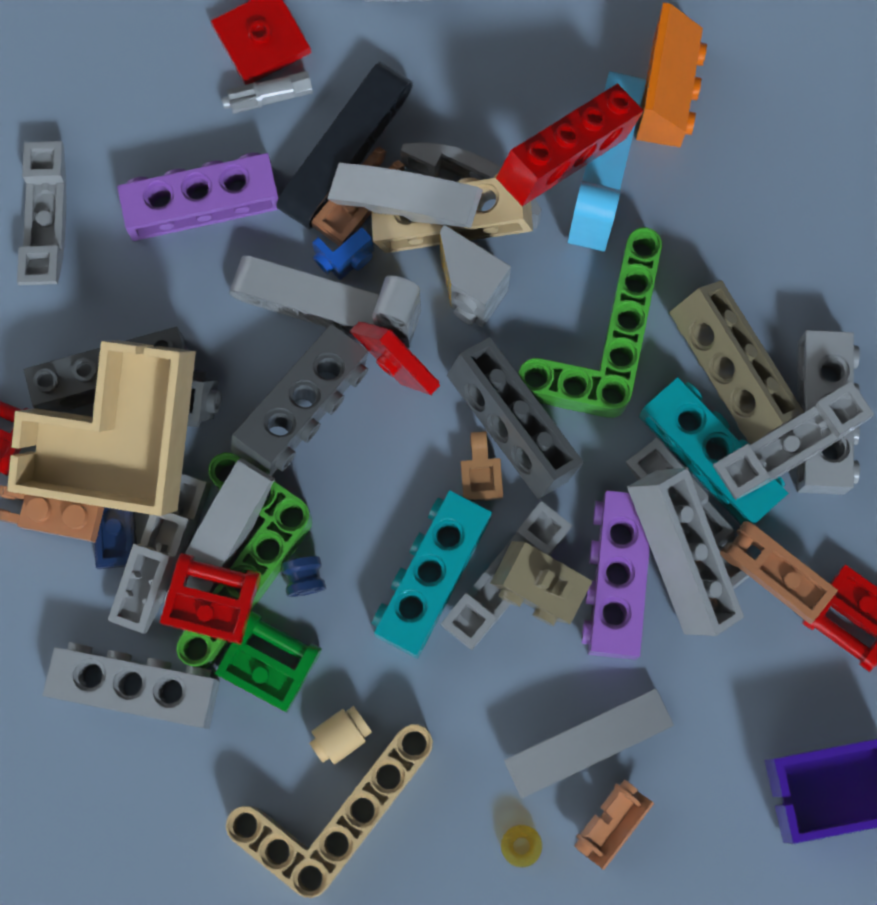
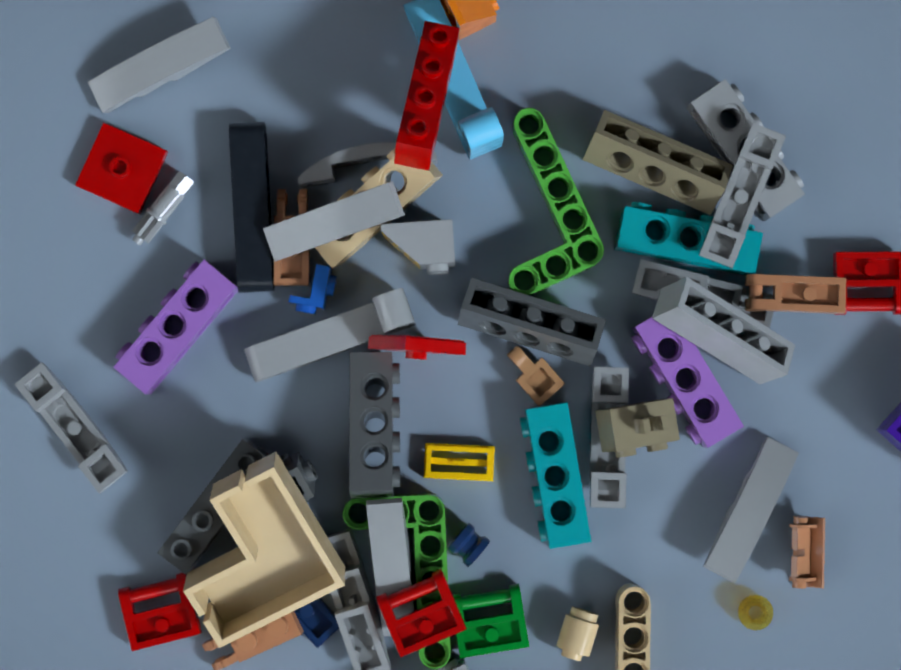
camera: 40 degrees left, 10 degrees up
none -> yellow tile [423,443,495,481]

